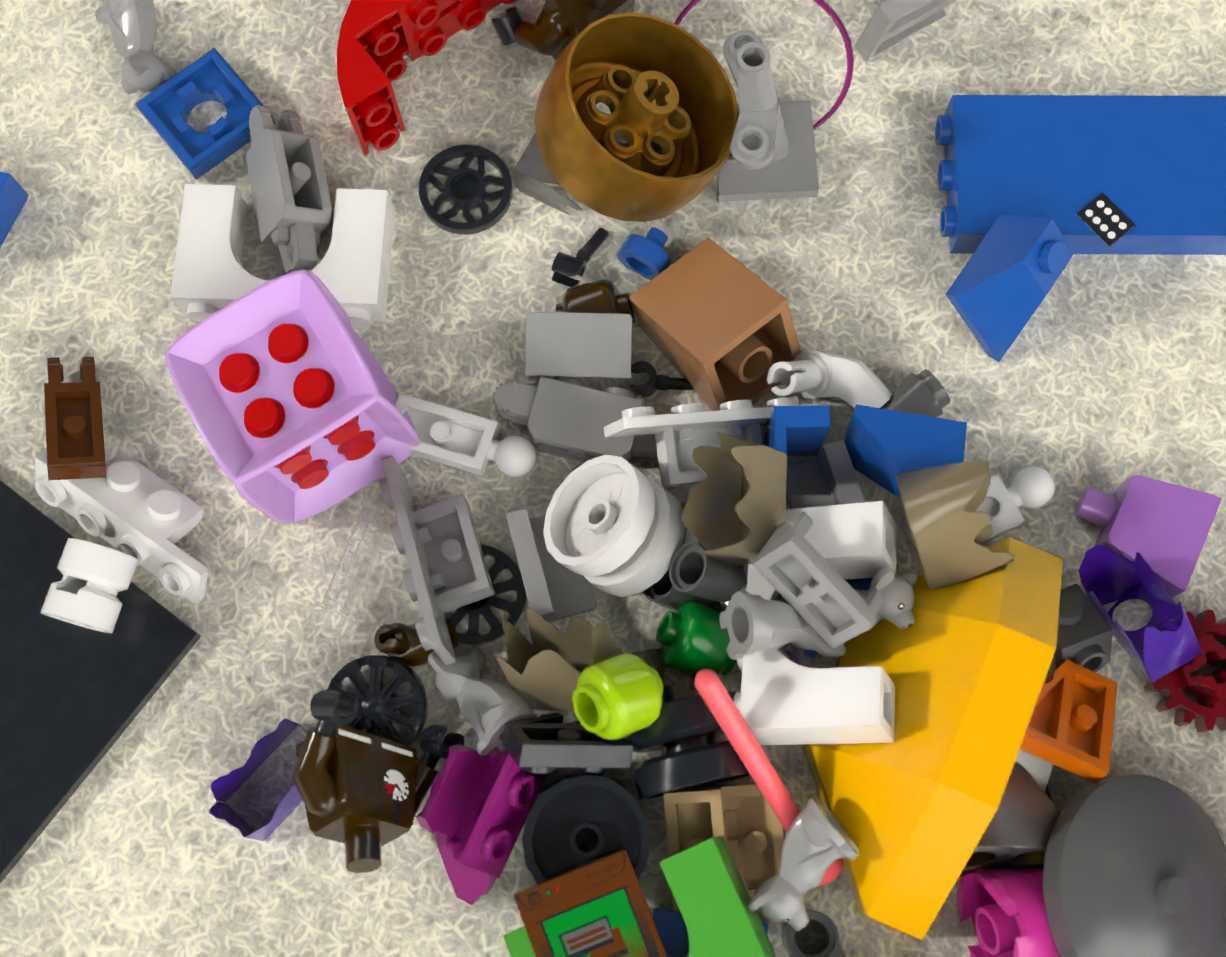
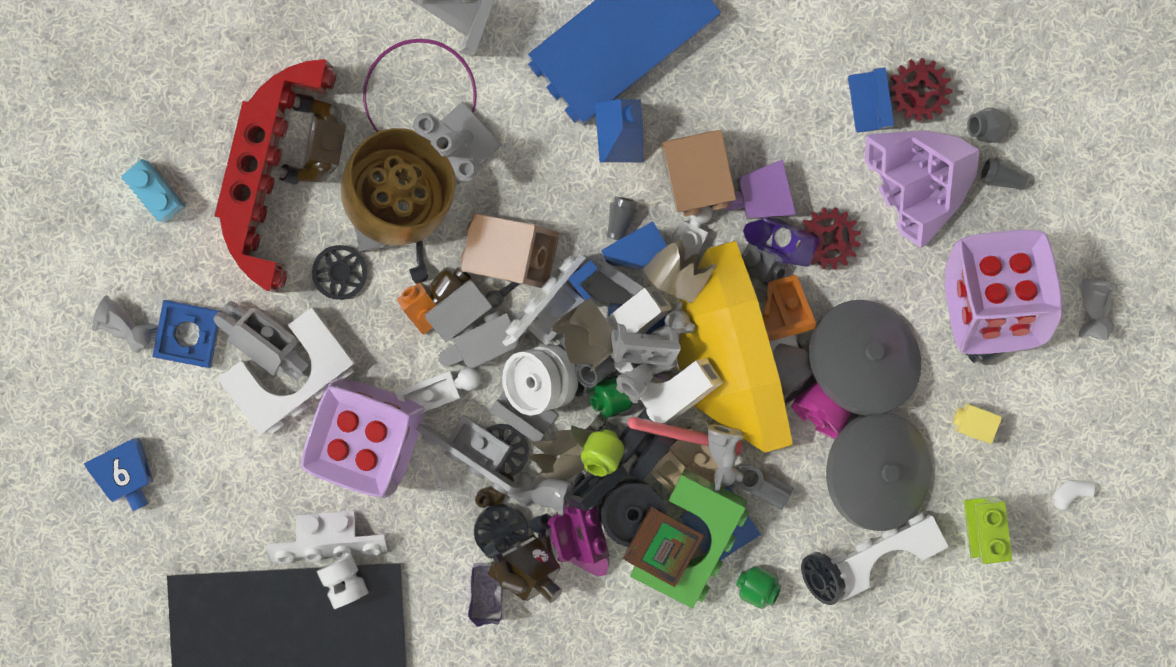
camera: 45 degrees left, 15 degrees up
reddish brown hinge [44,357,106,480] -> none
blue tile [617,227,671,281] -> none
white arm [767,350,892,408] -> none
black sticker [1077,192,1135,247] -> none
none -> orange bracket [397,283,436,335]
none -> medium nougat slope [660,130,736,217]

